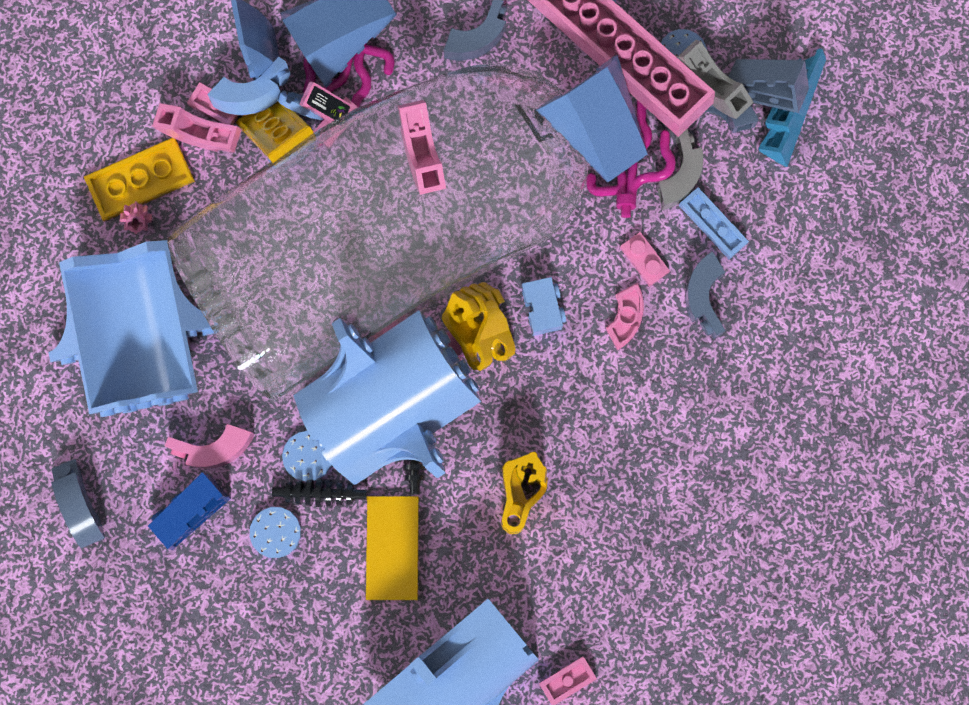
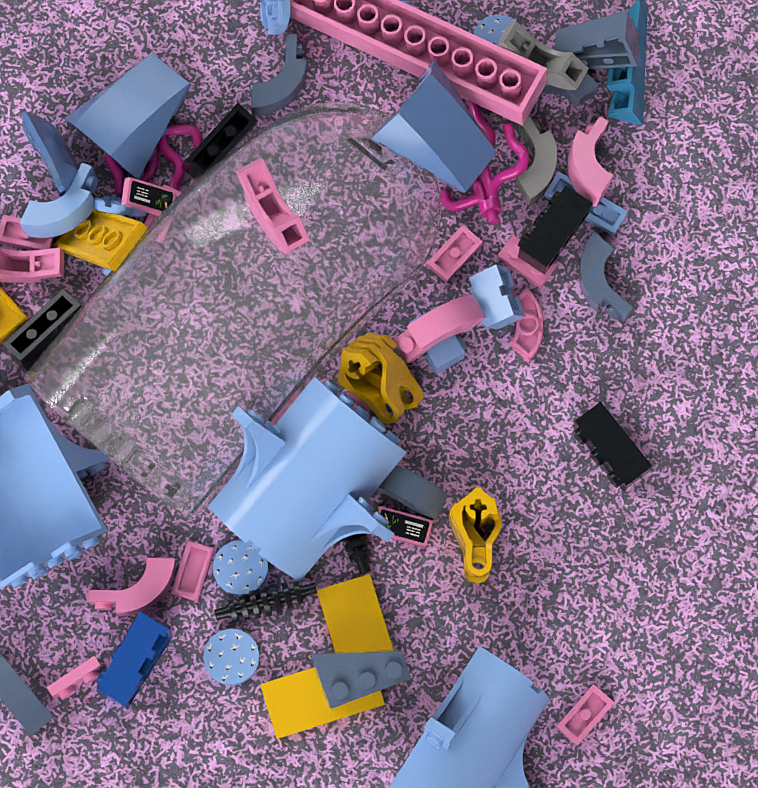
camera: 20 degrees left, 5 degrees down
none -> black brick [2,289,89,375]
none -> bright pink plate [46,656,103,700]
none -> bright pink tile [171,540,215,602]
none -> black brick [182,103,258,186]
none -> yellow tile [260,650,385,739]
none -> sand blue wedge [309,650,412,709]
none -> sand blue arch [375,465,448,520]
none -> black tile [378,506,433,548]
none -> bright pink arch [393,294,487,364]
none -> bright pink plate [427,225,483,283]
none -> light blue brick [469,264,526,329]
none -> black brick [517,185,593,275]
none -> bright pink arch [567,116,613,208]
none -> black brick [573,402,652,491]

